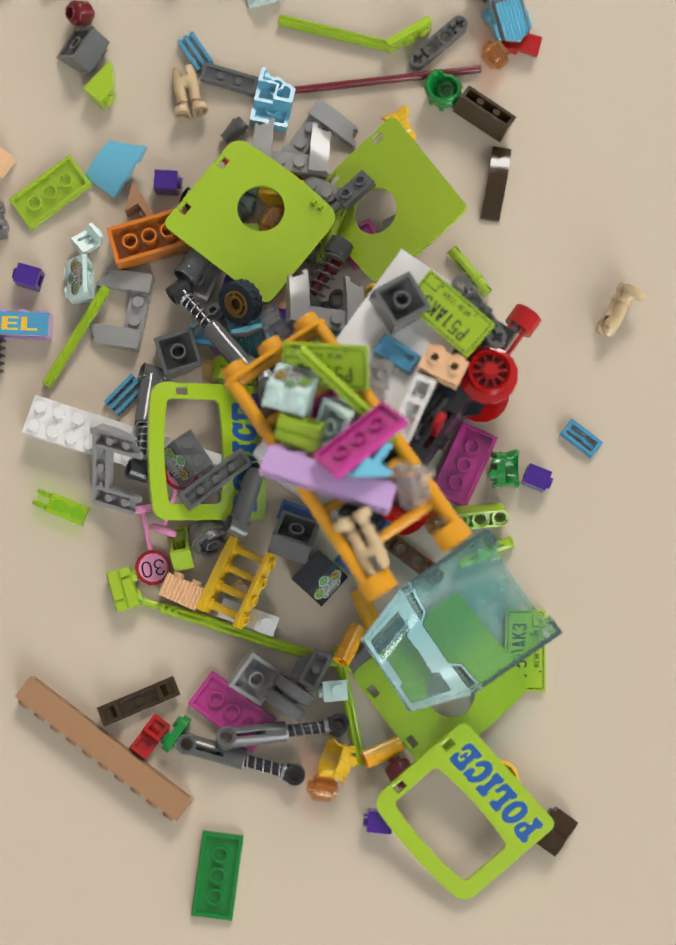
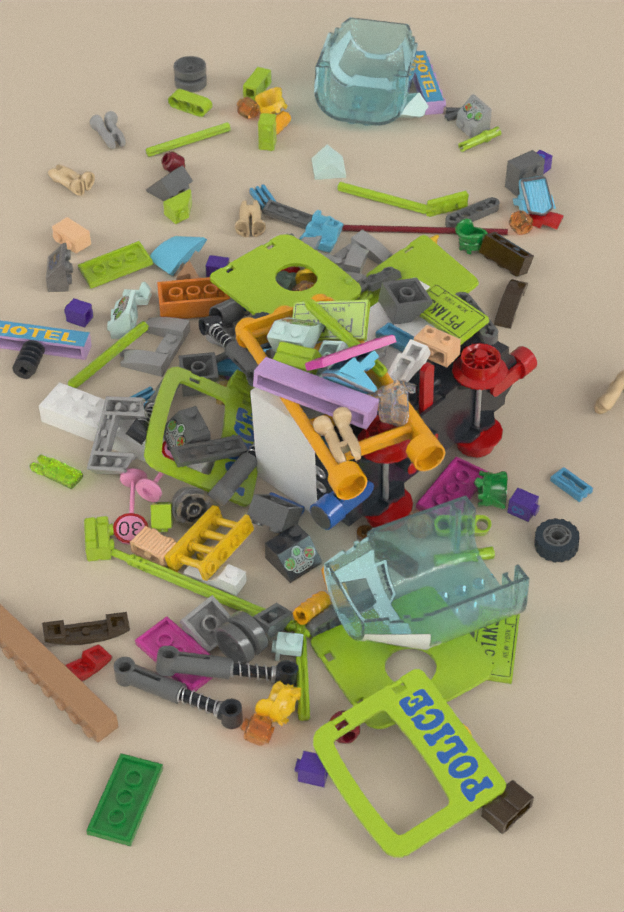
camera: 10 degrees right, 35 degrees down
green plate [160,715,192,753] -> none
light orange axle [360,736,404,769] -> none
none -> black wheel [534,518,580,563]

